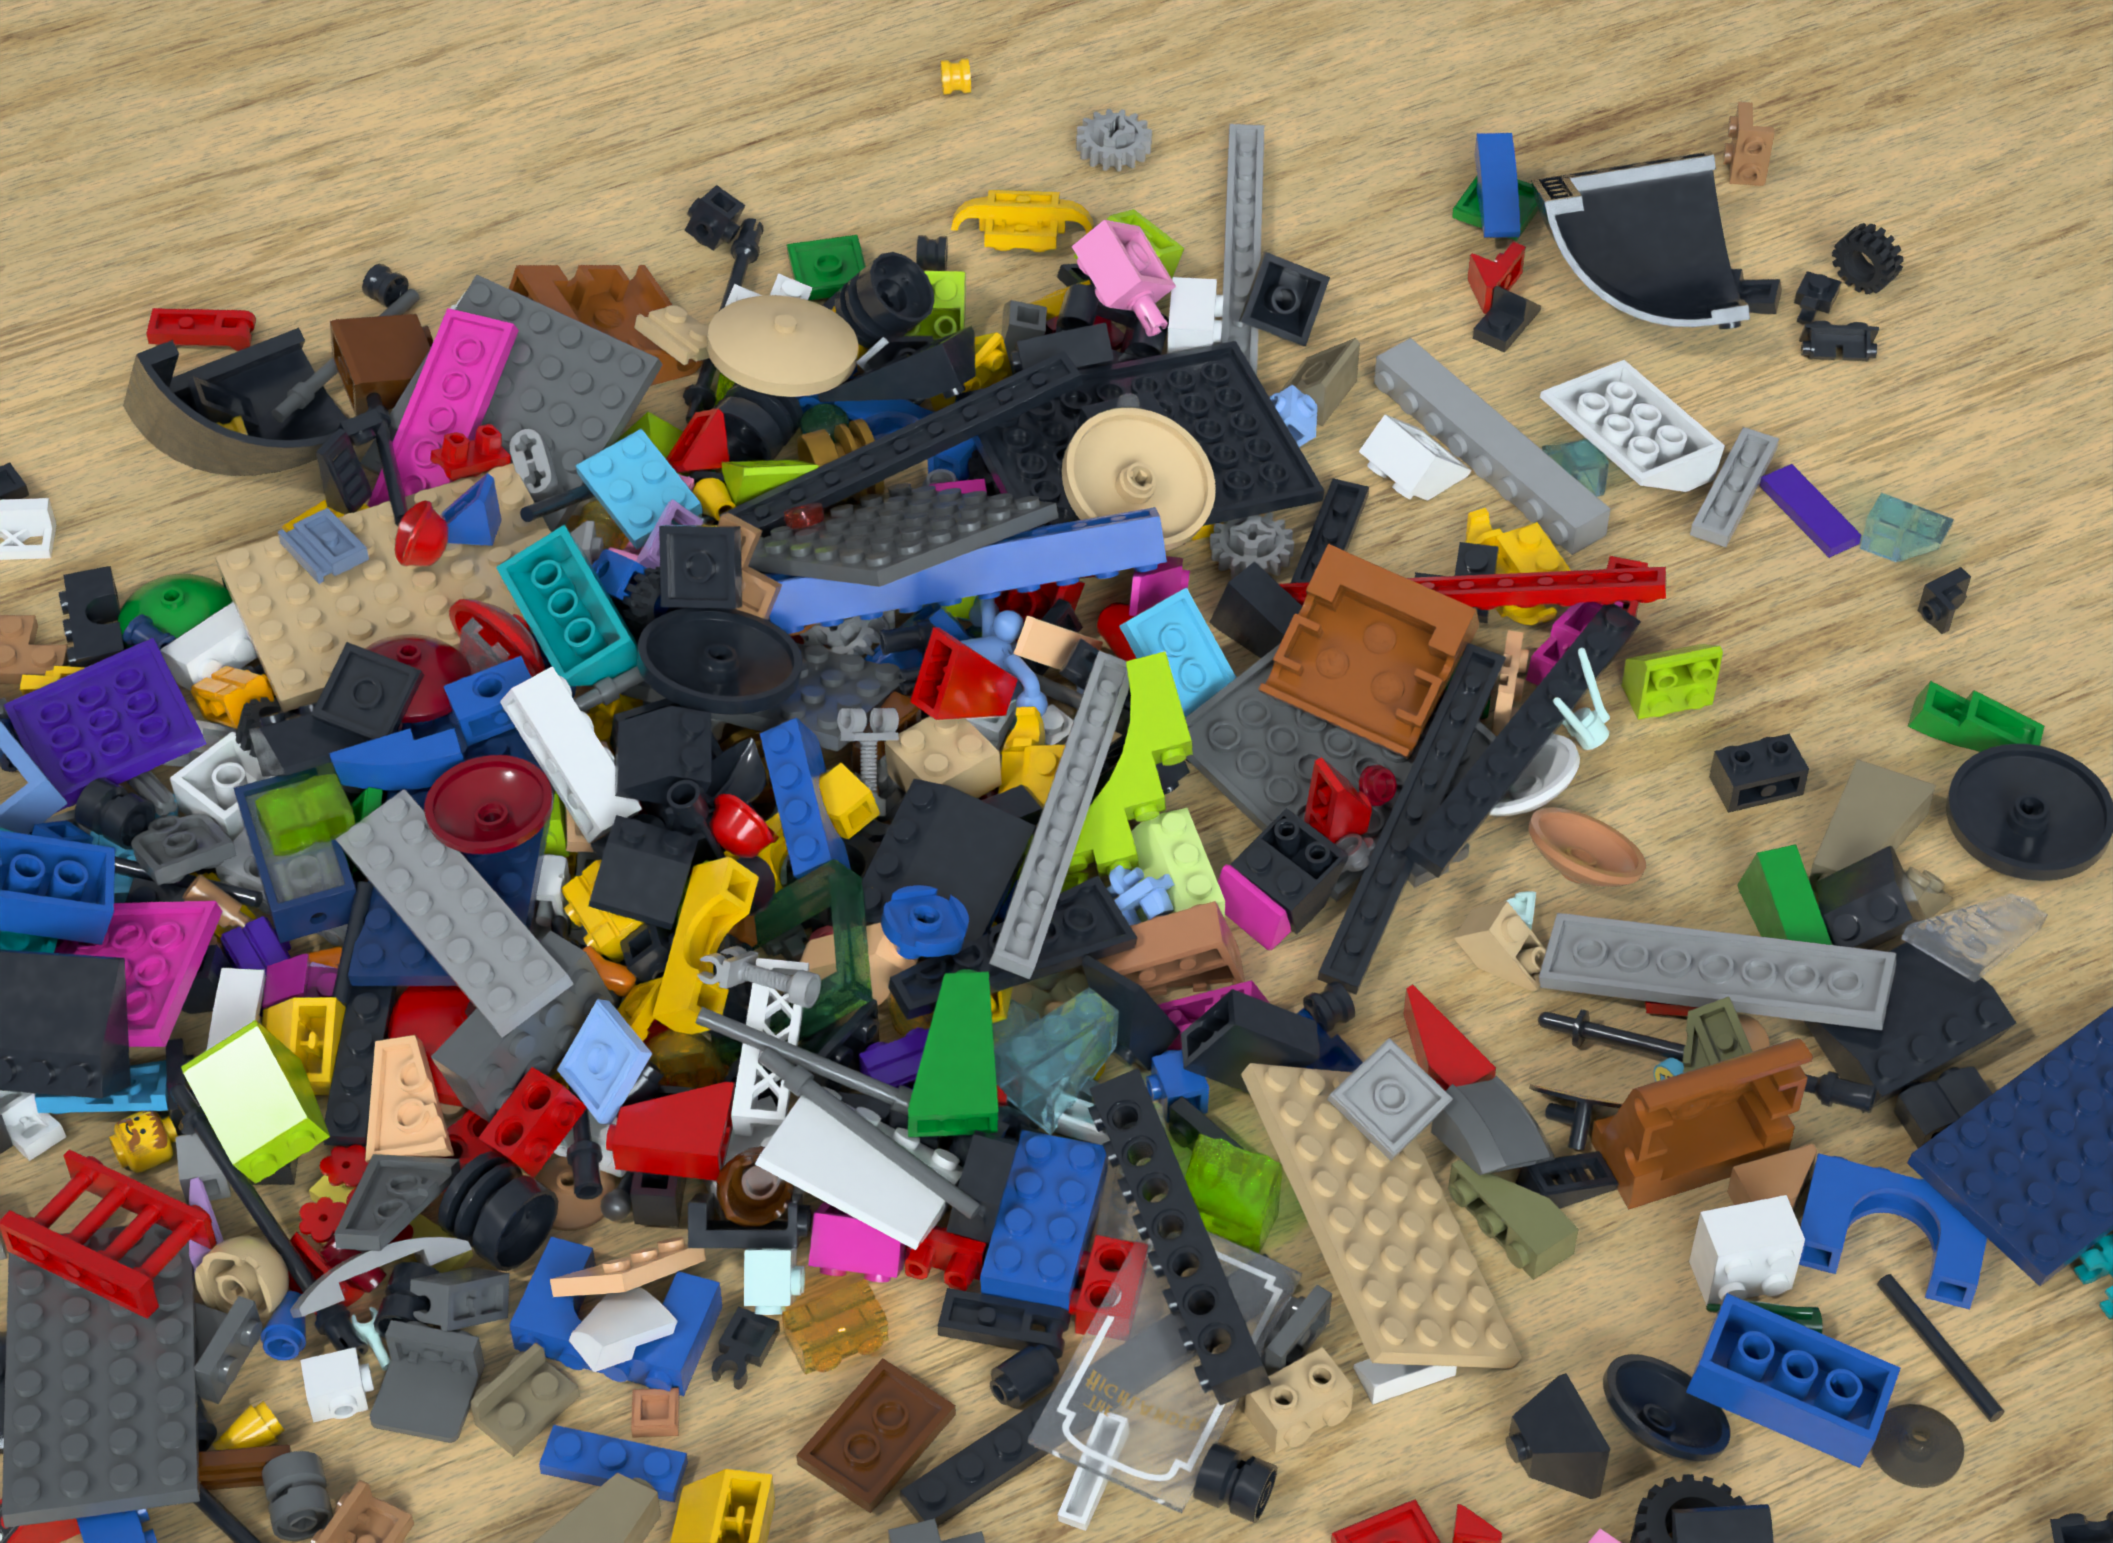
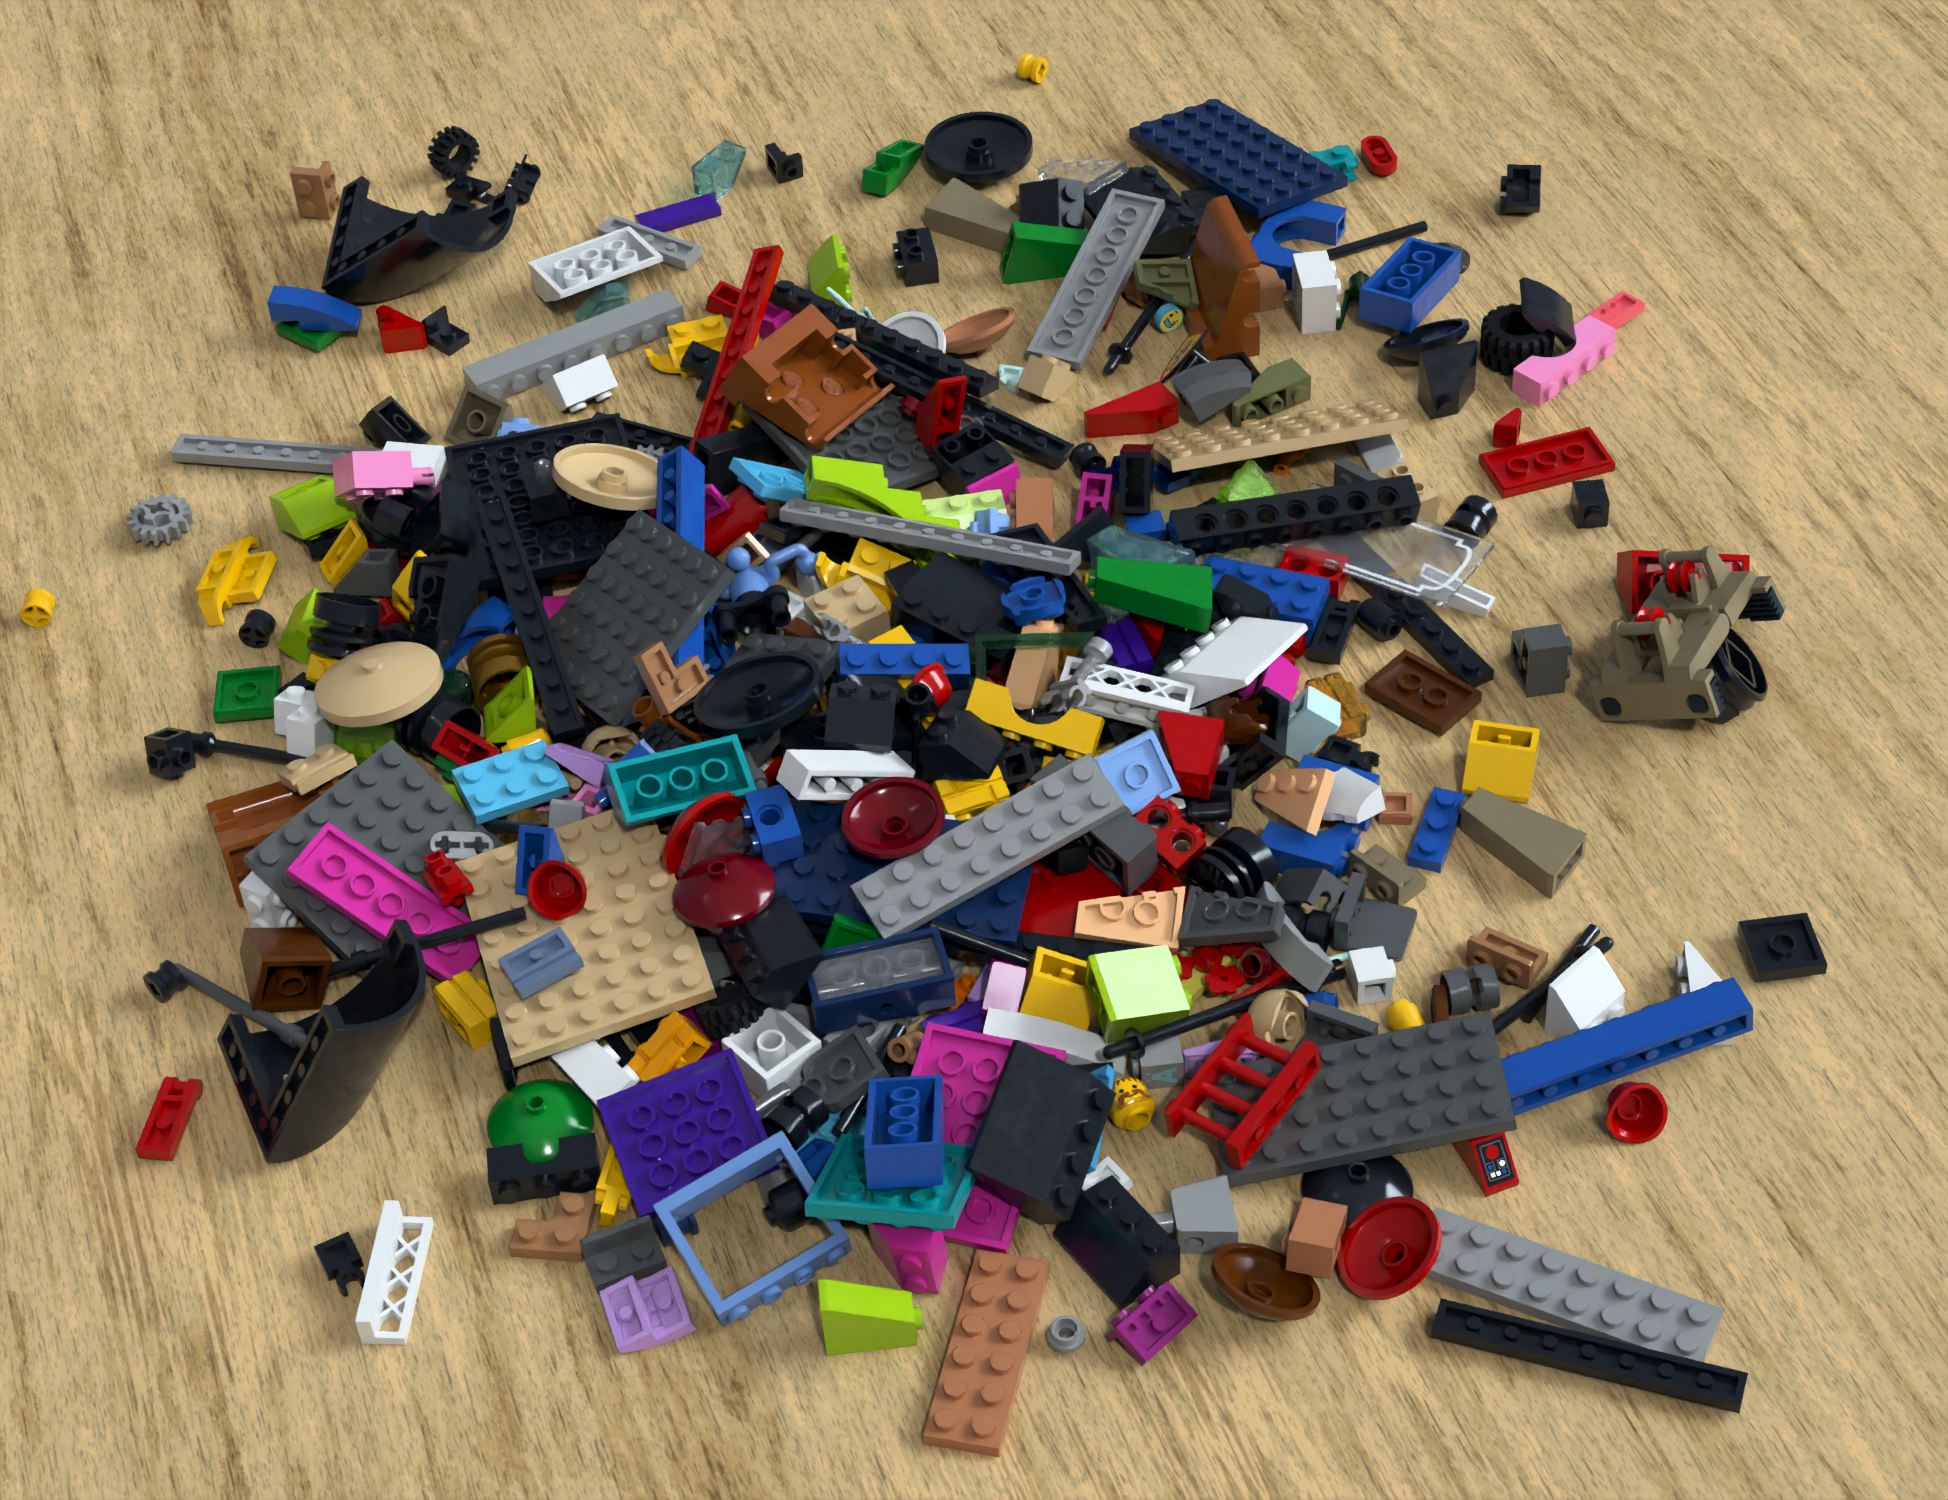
camera: 80 degrees left, 5 degrees down
dark blue bush [122,614,176,656] -> none
clear neon green brick [255,774,355,856] -> none
black tile [311,642,424,741] -> none
black slope [316,428,372,515] -> none
blue slope [329,728,466,790] -> none
black plate [659,525,742,609] -> none
dark grey bar [695,1007,913,1116] -> none
dark grey bar [758,1047,981,1220] -> none
clear red tile [784,503,825,529] -> none
red slope [910,627,1018,720] -> none
light grey tile [1327,1038,1453,1161] -> none

